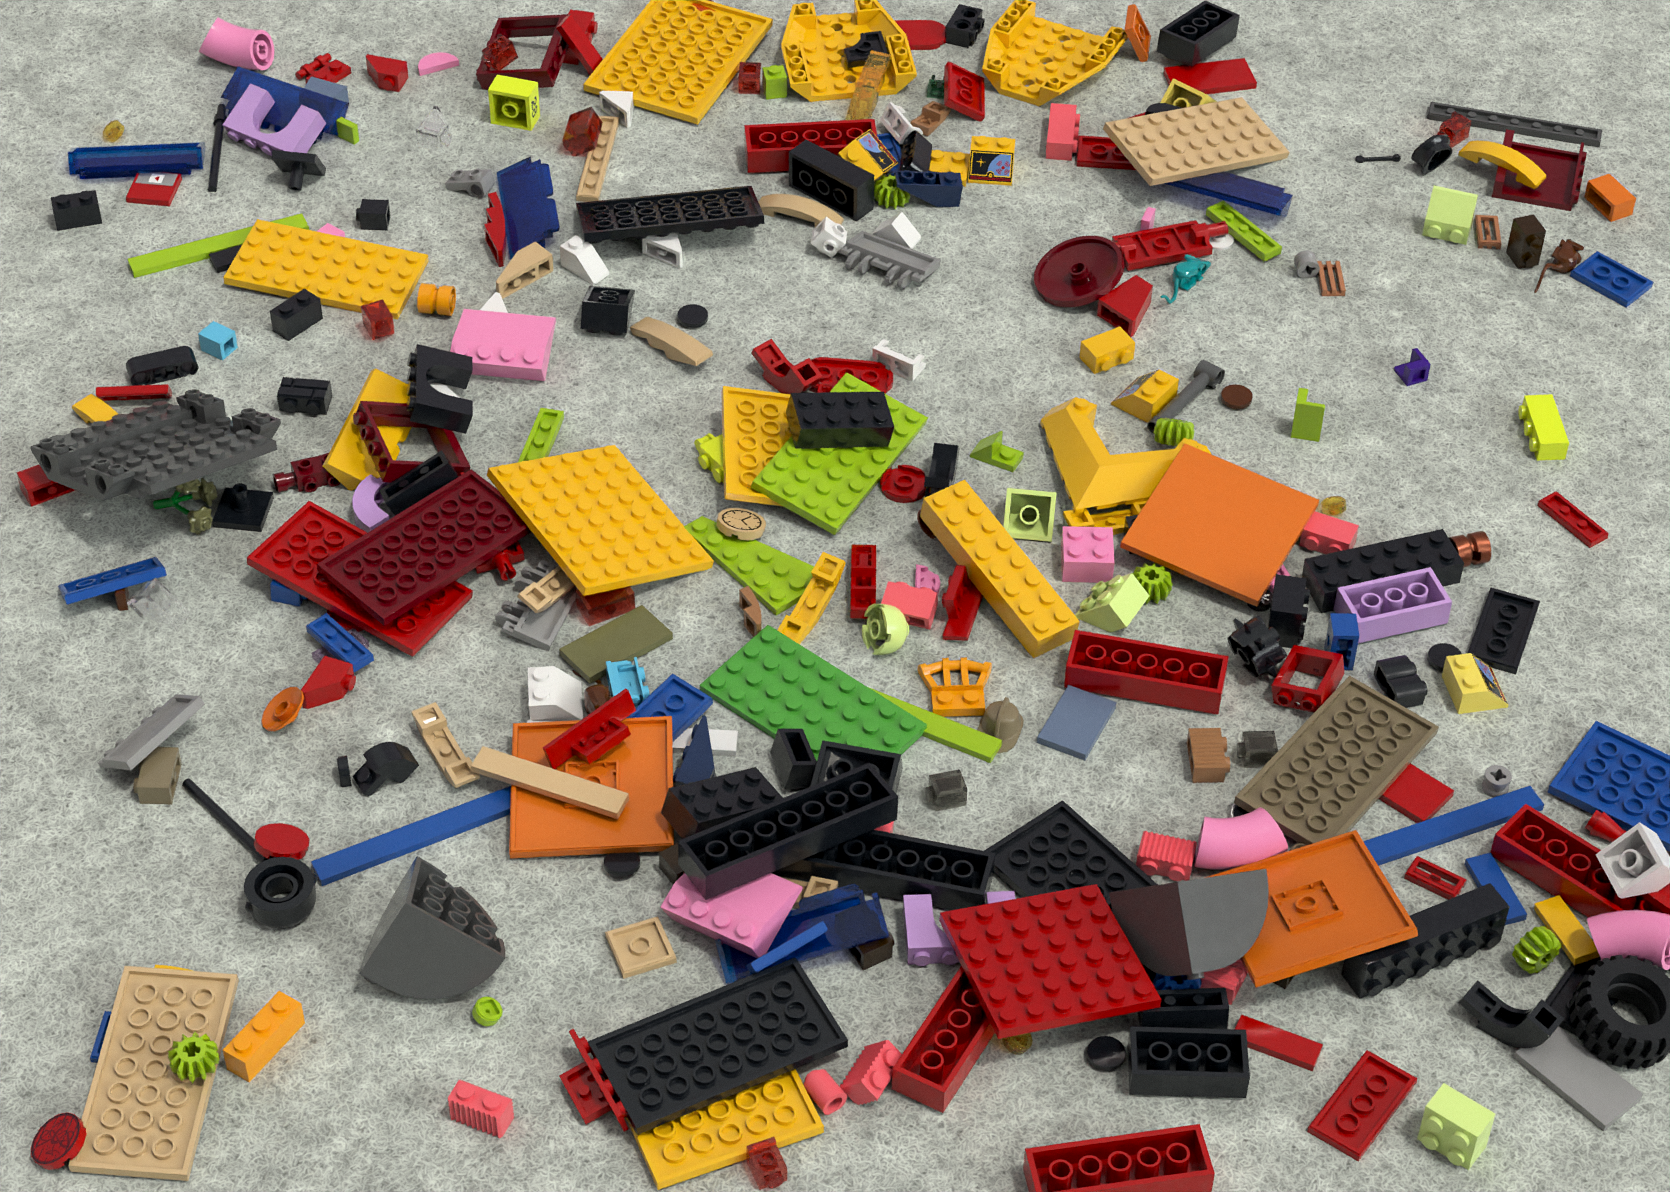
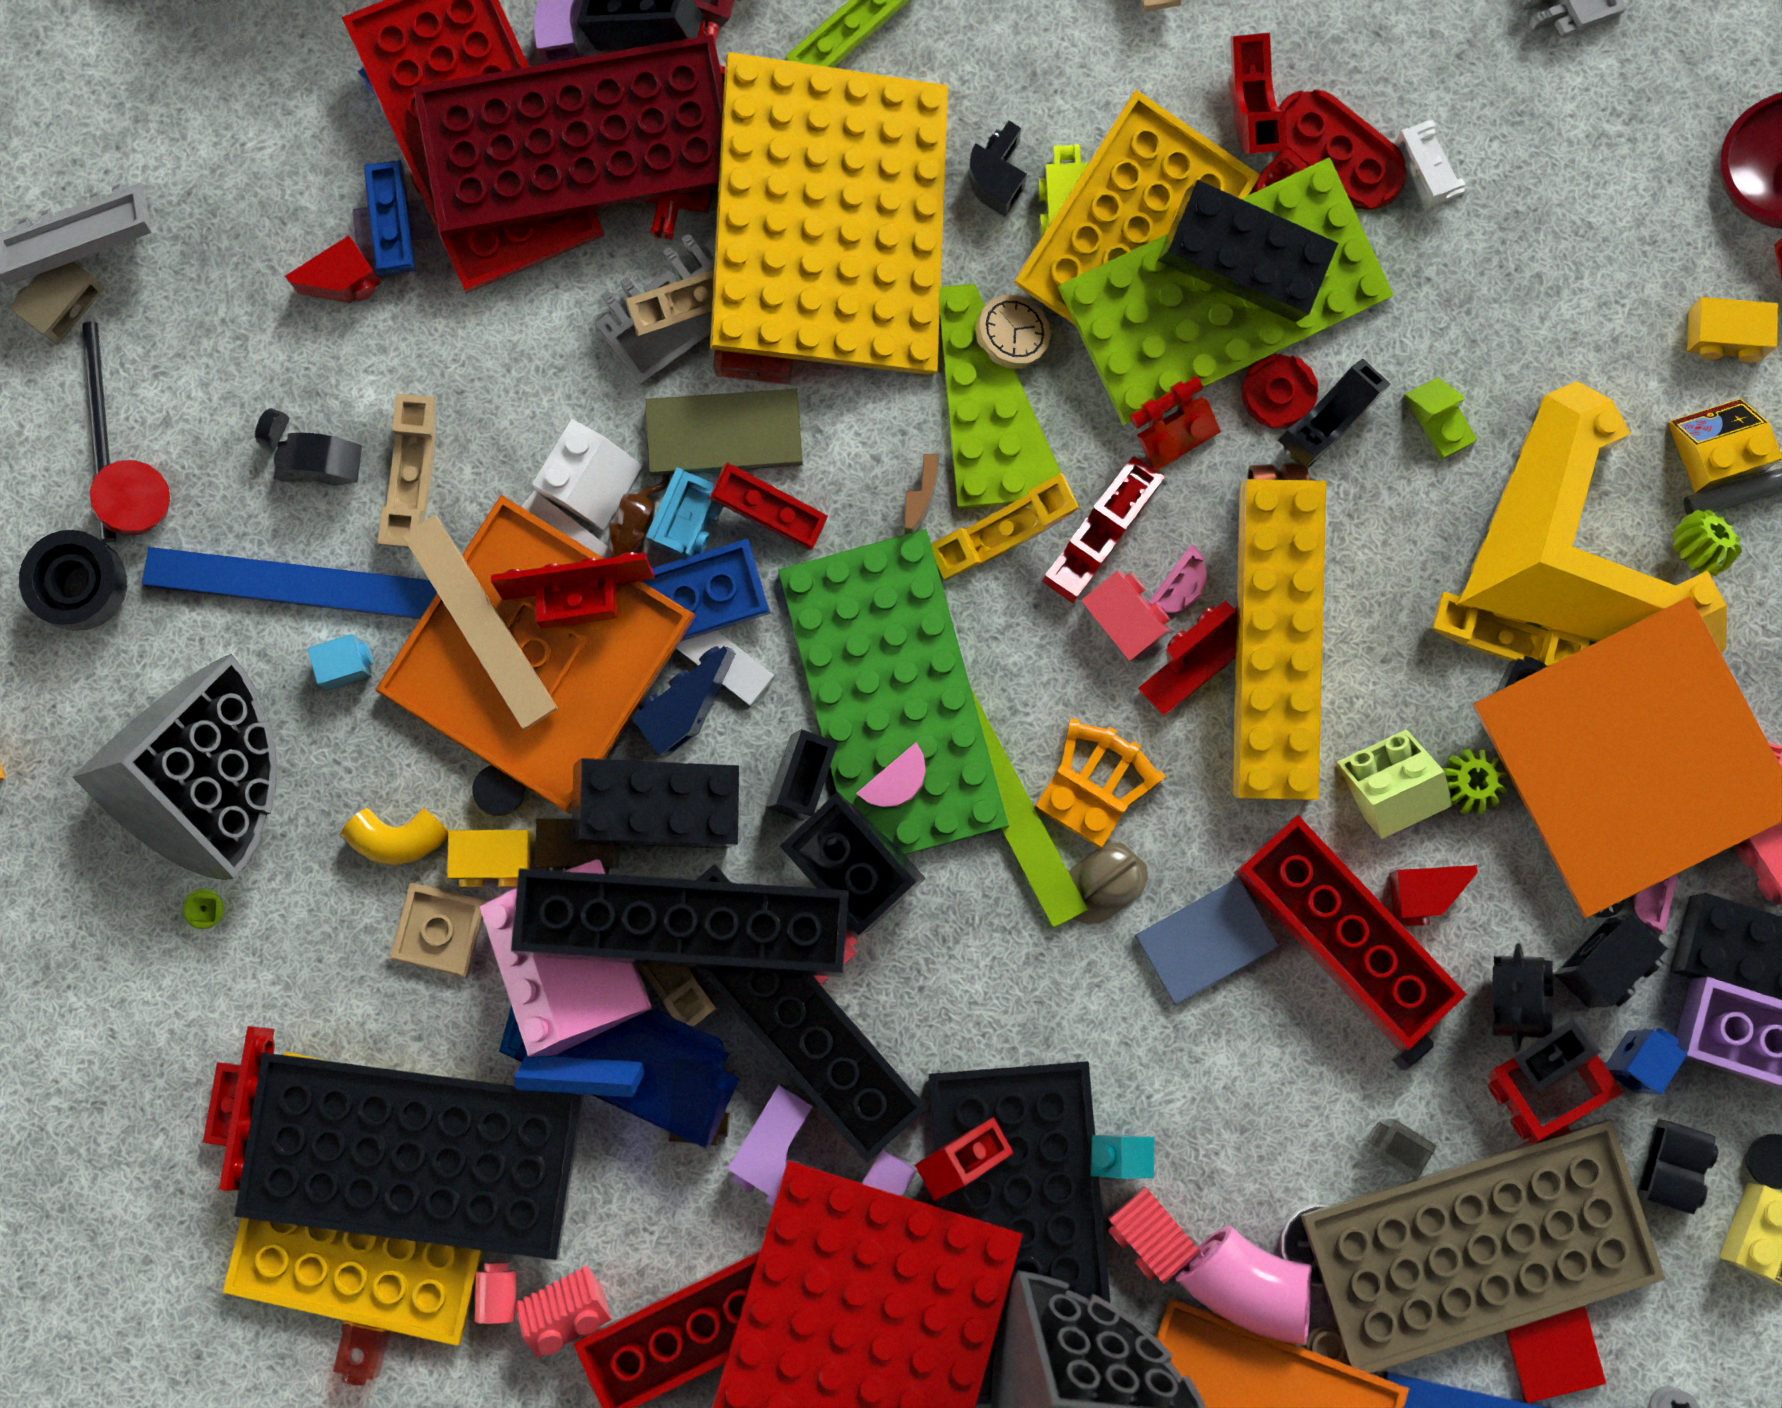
camera: 40 degrees right, 35 degrees up
orange dish [261,687,304,731] -> none
coral brick [448,1080,515,1138] -> none
yellowish green cylinder [862,604,909,655] -> none
clear smoke brick [925,769,967,812] -> none
yellowish green slope [1003,488,1057,542] -> none
bright pink brick [1061,526,1114,583] -> none
medium nougat brick [1187,728,1230,783] -> none
none -> medium azure brick [307,634,374,690]
none -> yellow cylinder [340,807,448,866]
none -> yellow brick [447,830,534,888]
none -> red tile [708,462,828,551]
none -> bright pink tile [856,742,926,808]
none -> red slope [914,1117,1014,1201]
none -> black brick [969,120,1027,217]
none -> teal brick [1091,1135,1155,1179]
none -> red plate [1130,376,1221,471]
none -> red slope [1389,865,1478,927]
none -> black tile [1392,1034,1435,1071]
none -> black slope [1514,1016,1601,1093]

